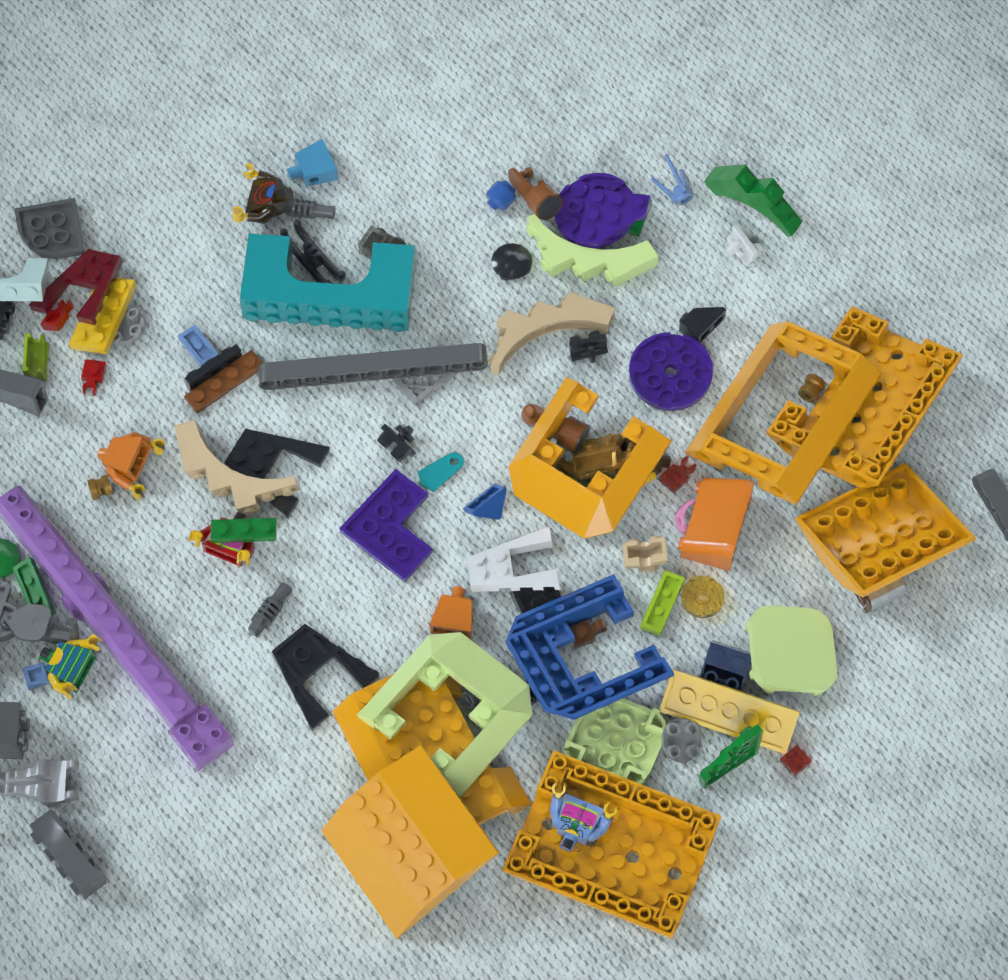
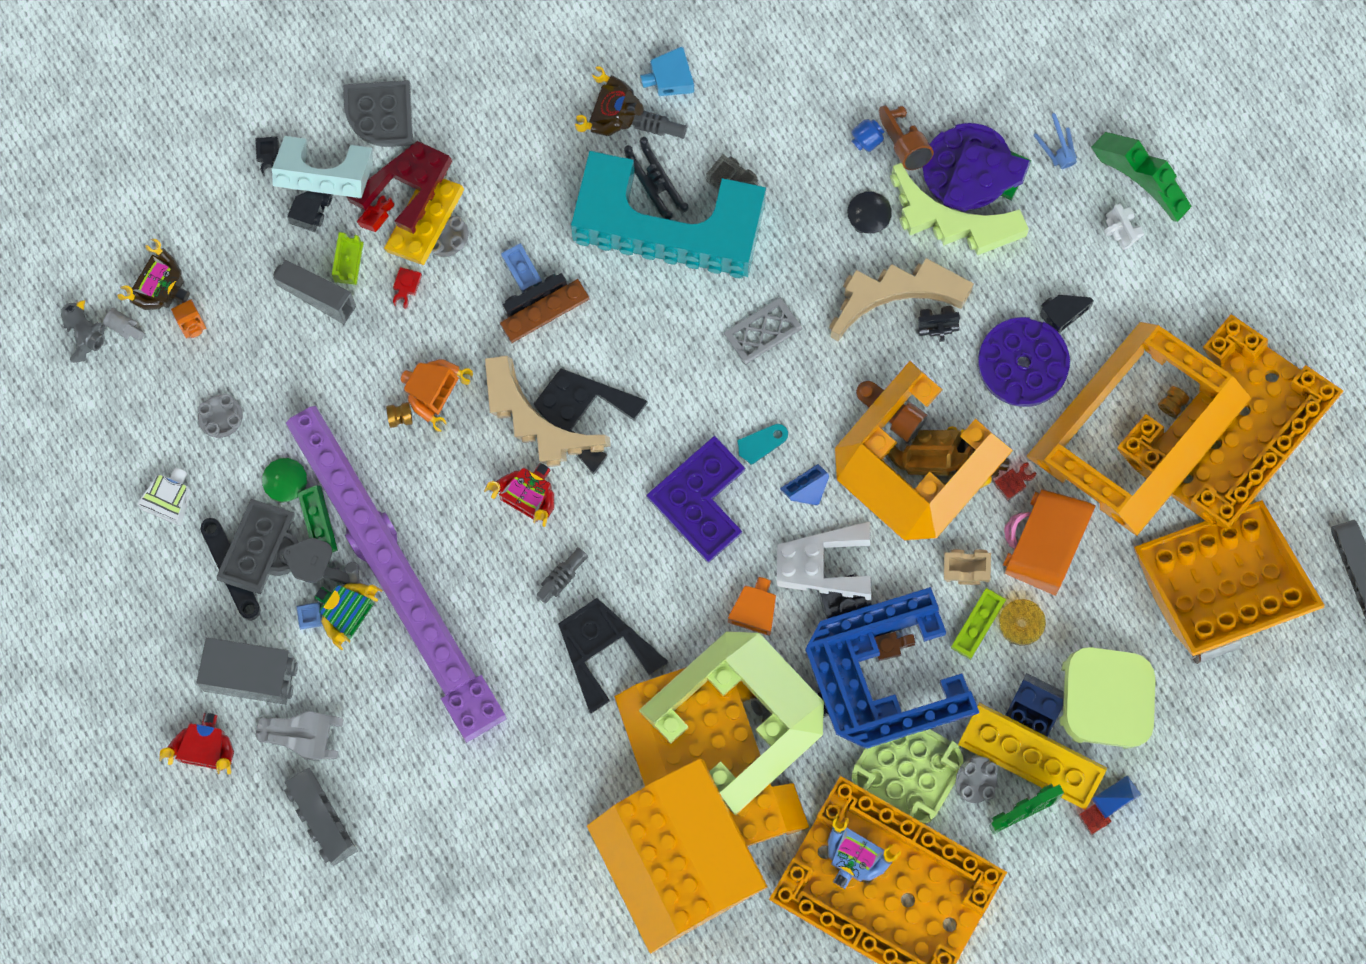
camera: 10 degrees right, 10 degrees up
green plate [211,518,277,543] -> none
dark grey beam [258,343,488,390] -> none
black hips [377,424,416,462] -> none
none -> blue slope [1092,775,1141,819]

